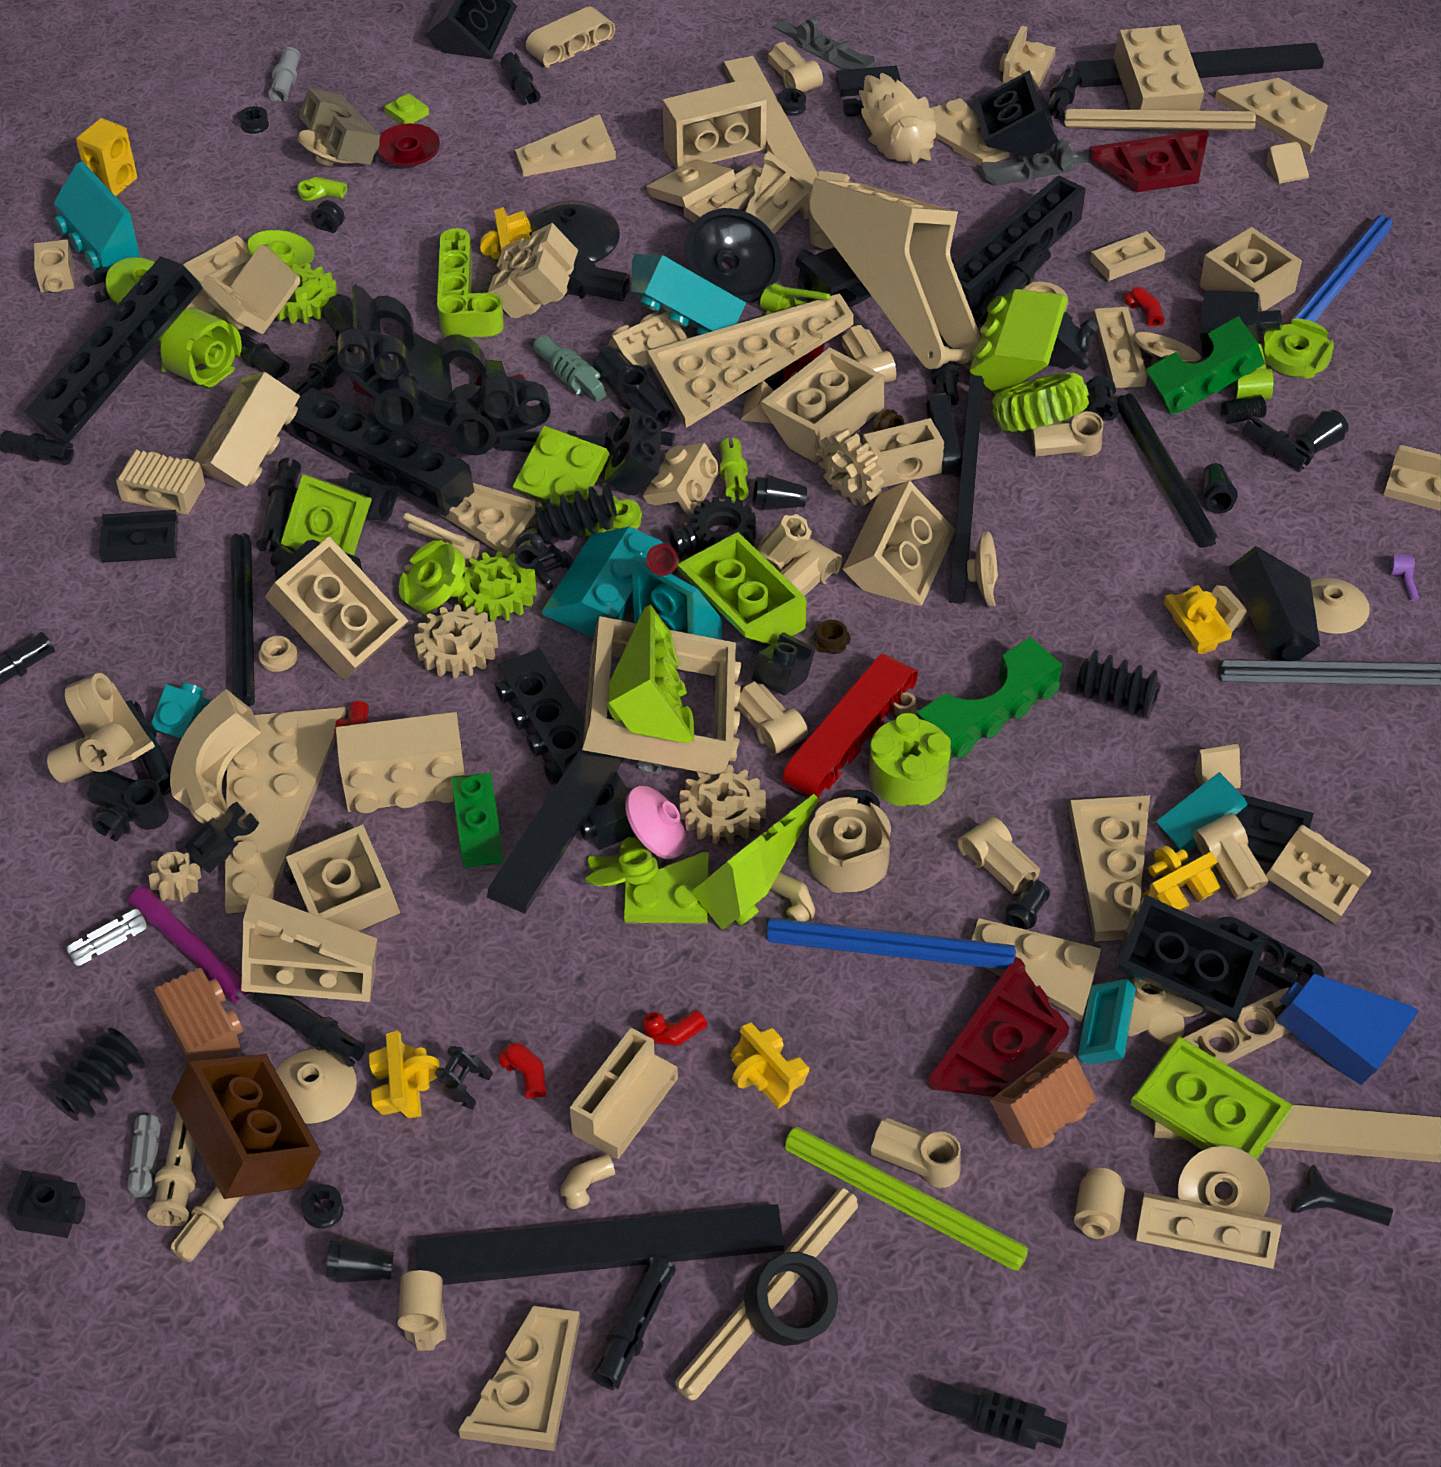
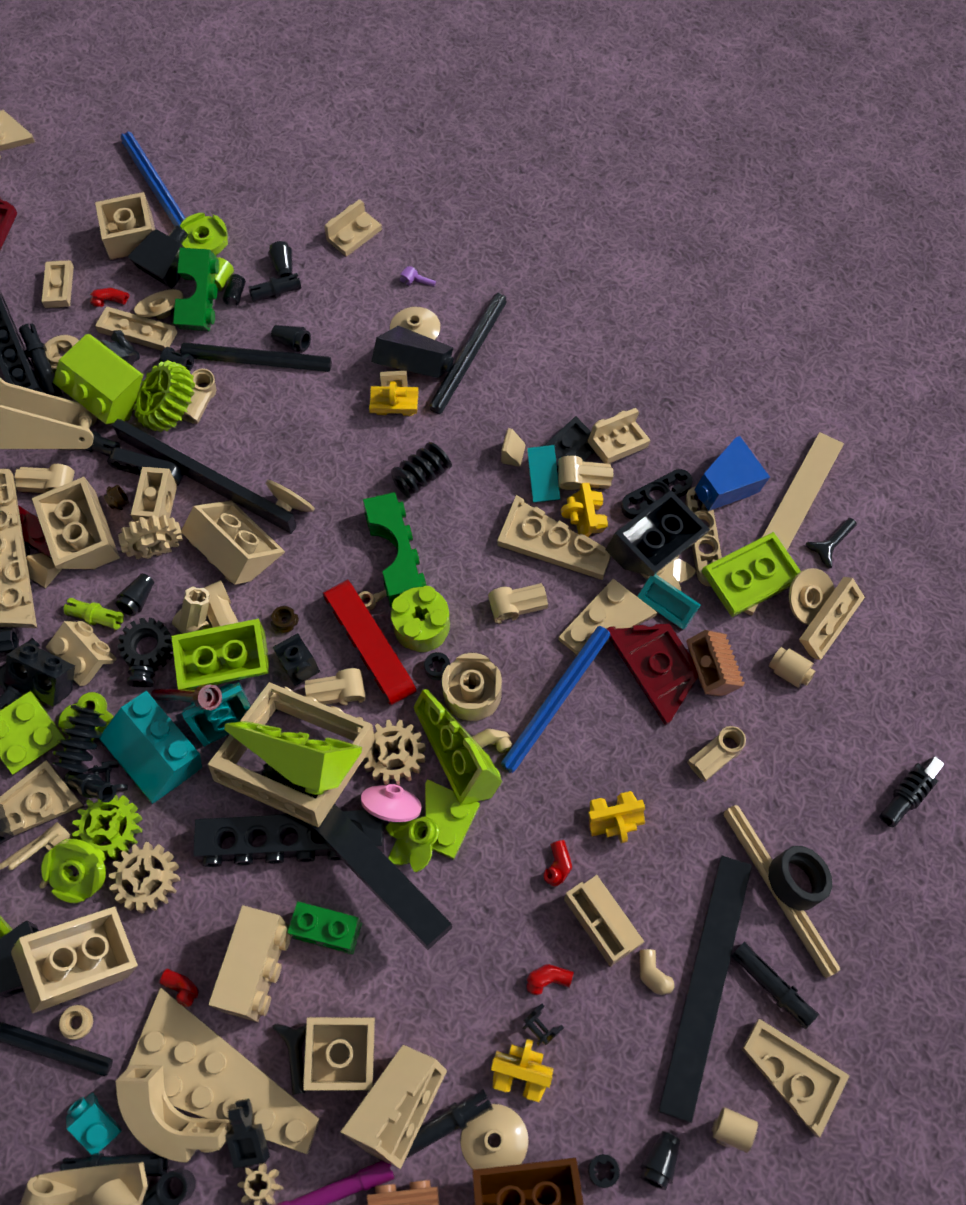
camera: 65 degrees left, 15 degrees up
lime axle [785,1127,1028,1270] -> none
black pin [1005,880,1050,930] -> none
tan slope [1266,142,1309,183] -> none

